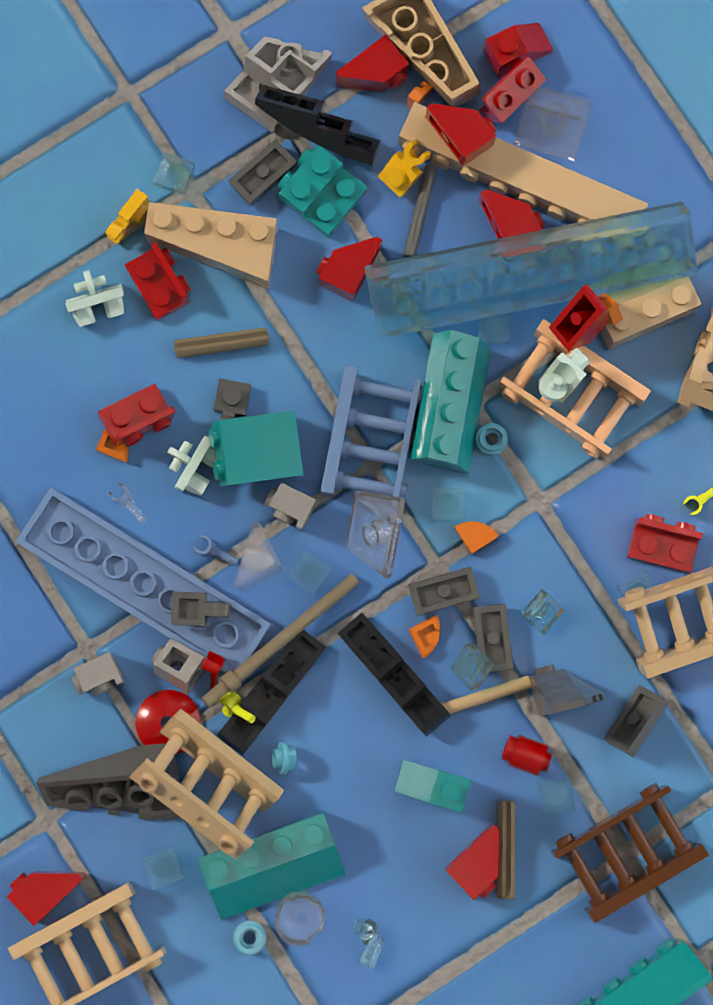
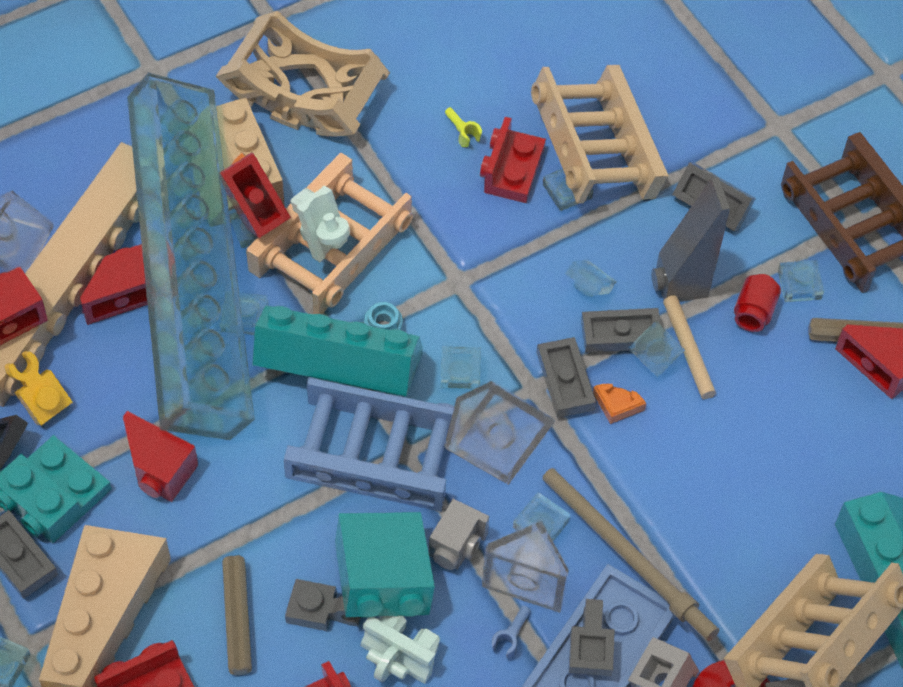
camera: 85 degrees left, 25 degrees down
red hand [201,650,225,690] -> none
black slope [217,630,326,756] -> none
neon yellow hand [219,692,256,723] -> none
medium azure plate [272,742,296,775] -> none
black slope [337,612,451,737] -> none
teal slope [394,760,471,813] -> none
dark grey bar [403,164,437,259] -> none
orange tile [454,521,499,554] -> none

